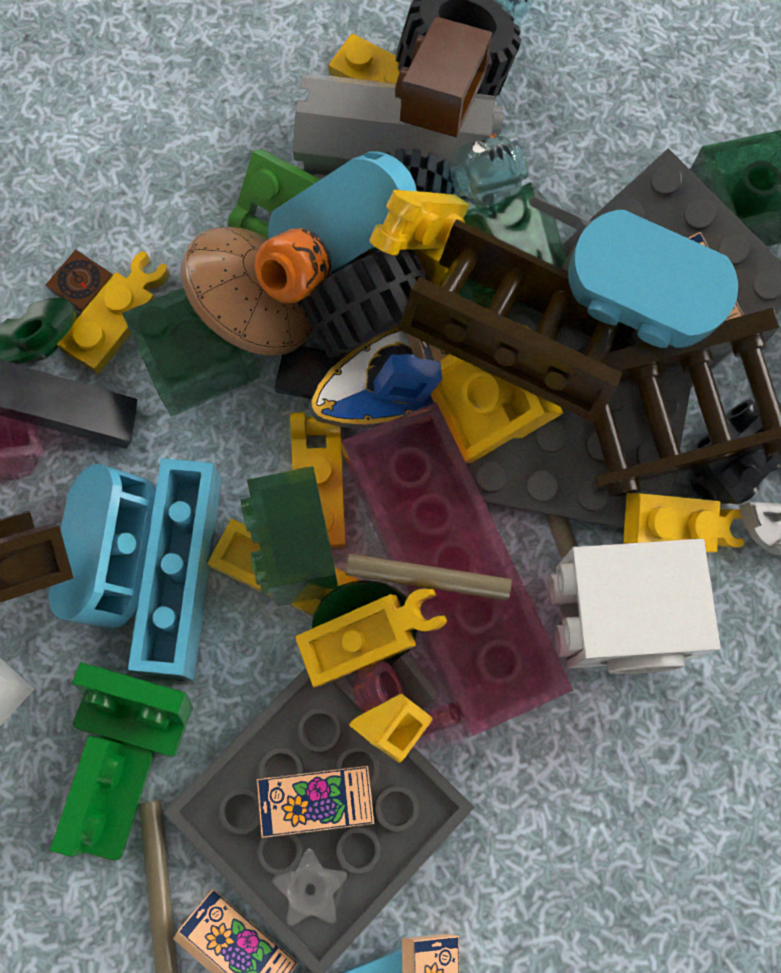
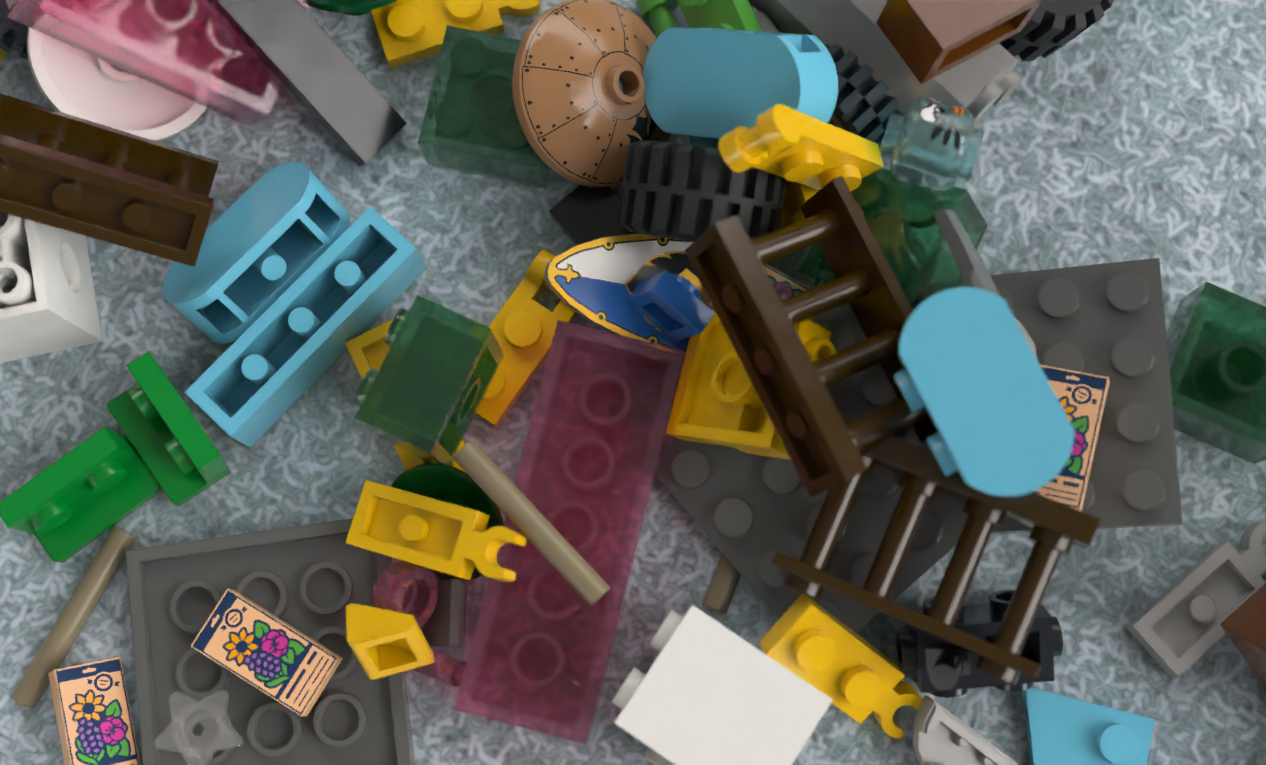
camera: 45 degrees right, 5 degrees up
orange head [254,228,332,303] -> none

